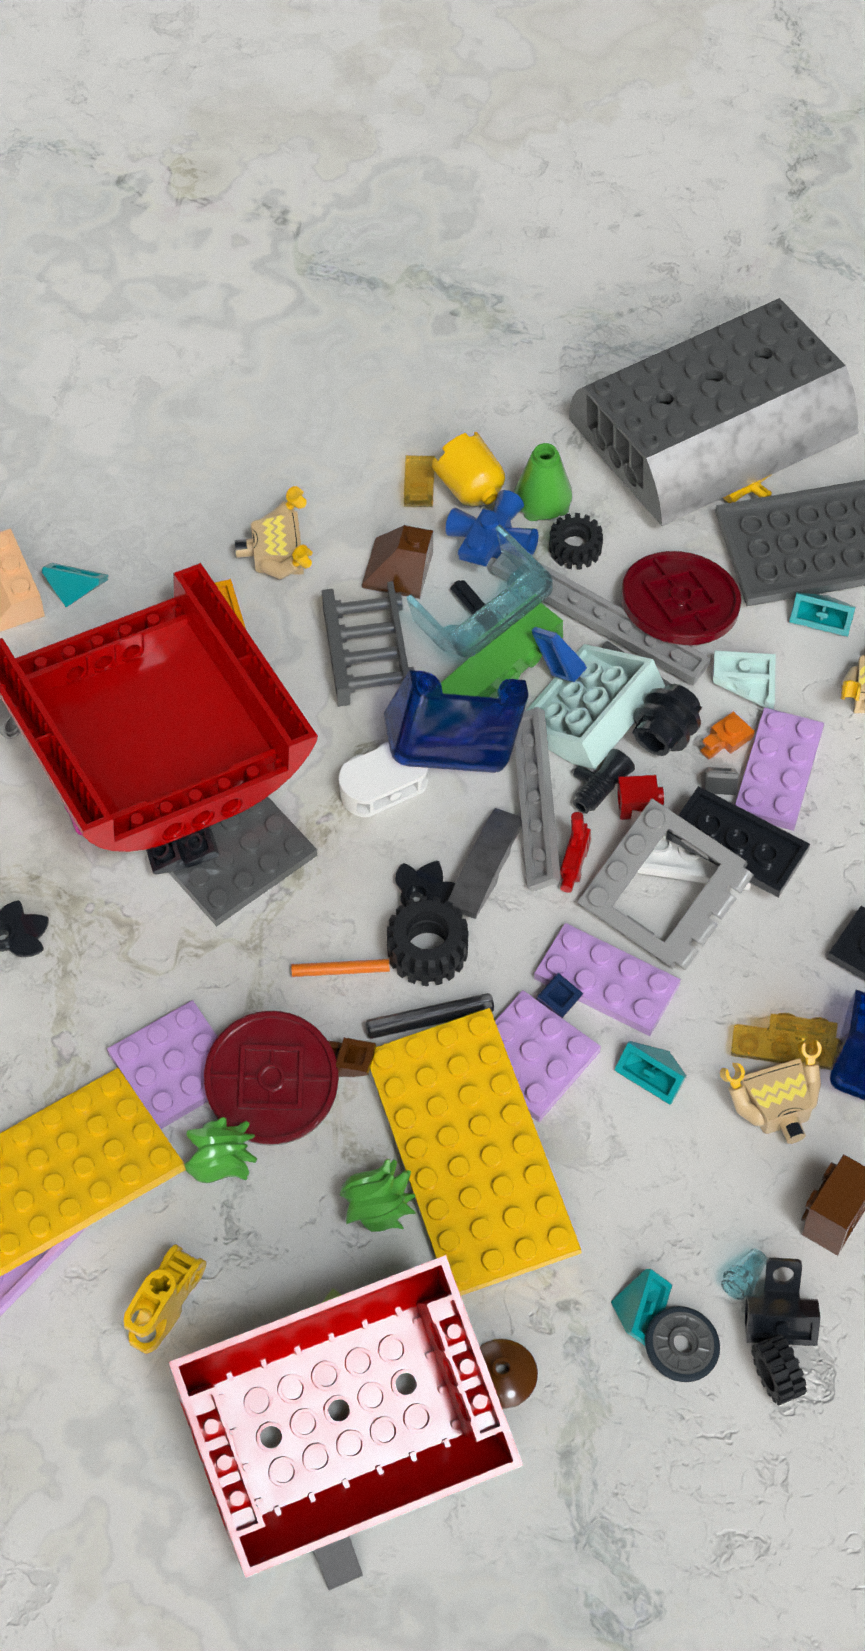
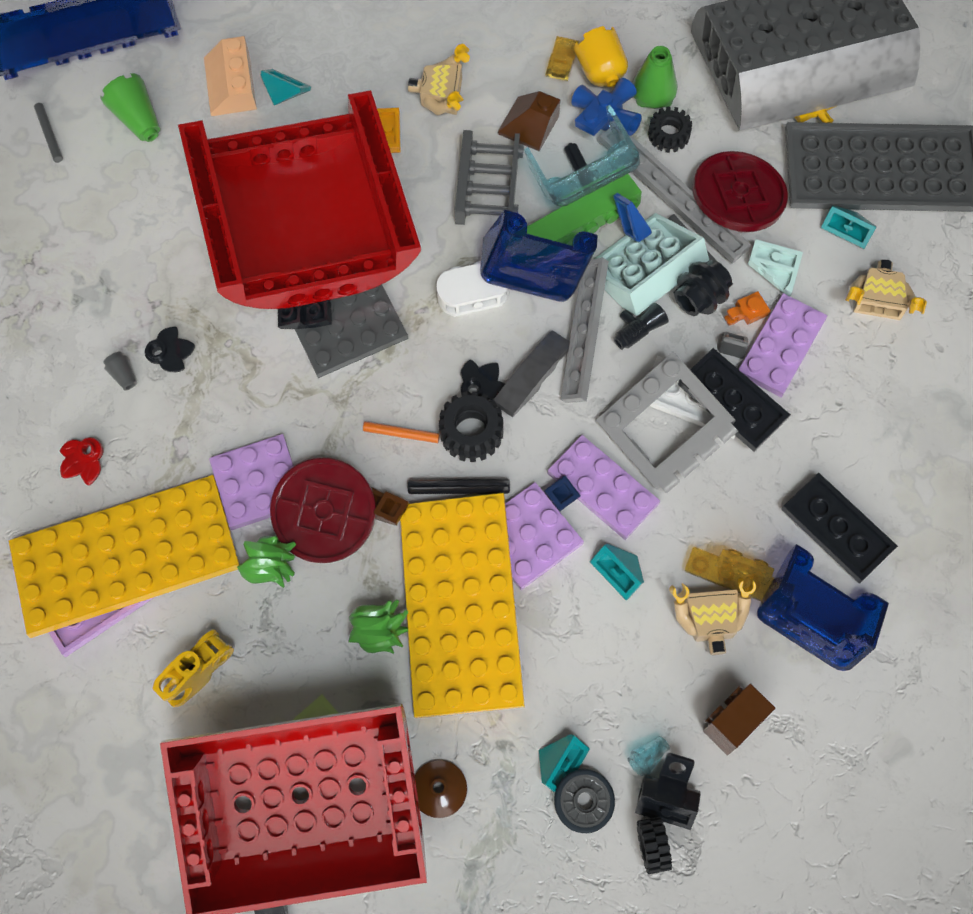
camera: 15 degrees right, 10 degrees up
red piece [560,812,592,893] -> none
red brick [617,775,664,820] -> none

